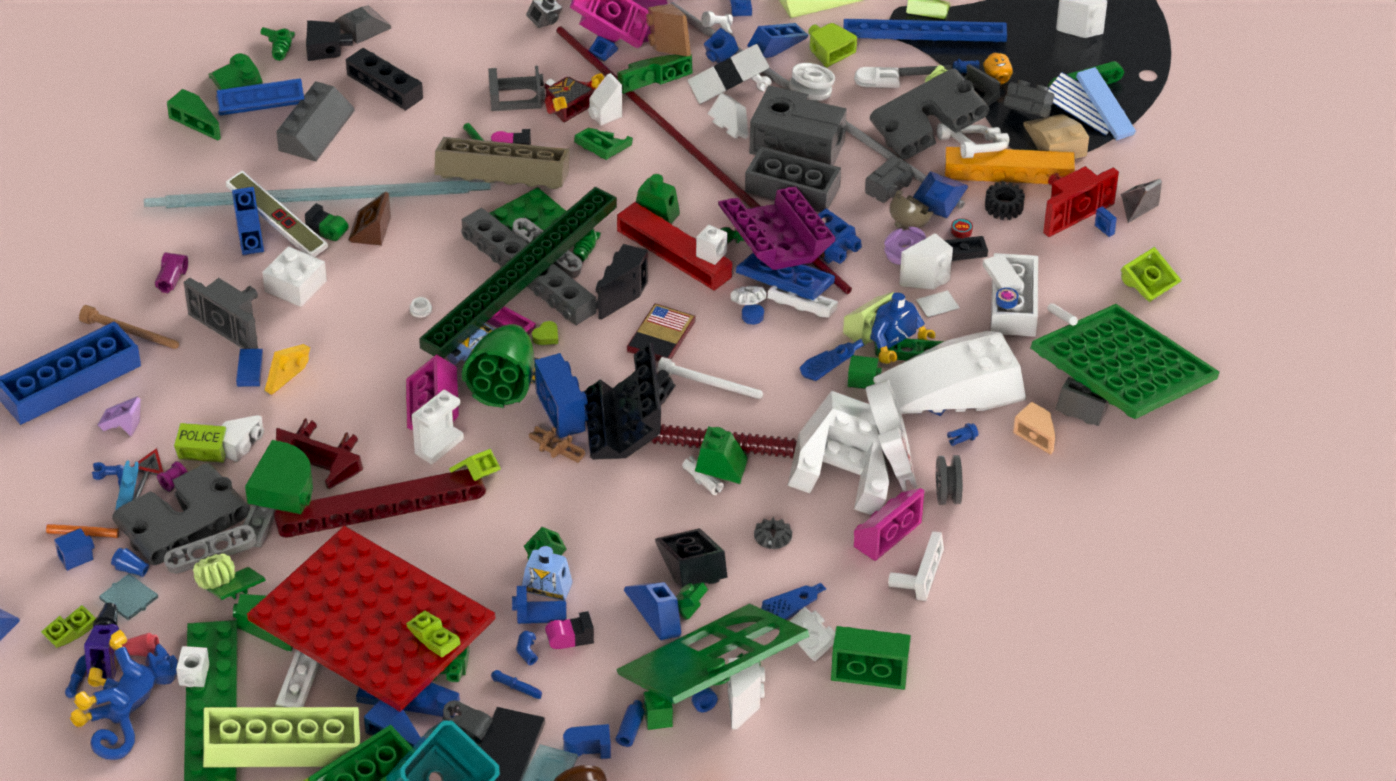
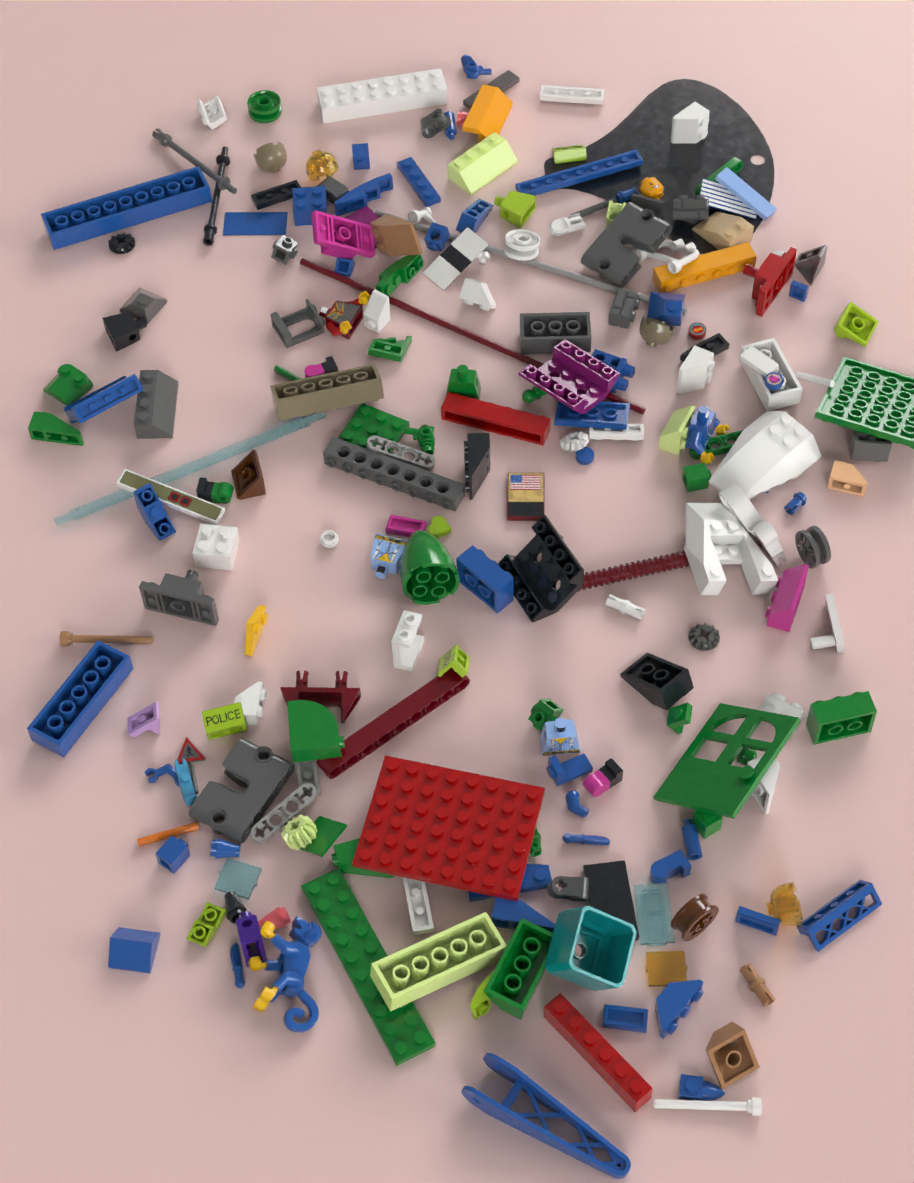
camera: 20 degrees left, 10 degrees up
magenta piece [155,252,189,293] -> none
magenta bush [157,461,188,492] -> none
white brick [176,646,209,687] -> none
blue tile [236,349,263,387] -> none
green piece [261,27,295,61] -> none
black brick [346,48,423,111] -> none
dark pink slope [406,354,459,430] -> none
lime slope [406,611,461,657] -> none
dark green piece [419,187,617,359] -> none
medium nougat piece [529,426,586,463] -> none
blue slope [624,582,681,640] -> none
white piece [657,357,763,399] -> none
green slope [695,426,748,484] -> none
white brick [696,224,727,265] -> none
dark grey piece [749,85,847,165] -> none
blue piece [761,583,826,620] -> none
blue piece [799,339,864,381] -> none
lavender plate [884,227,926,265] -> none
white sticker [916,290,959,317] -> none
black tyre [985,182,1025,220] -> none

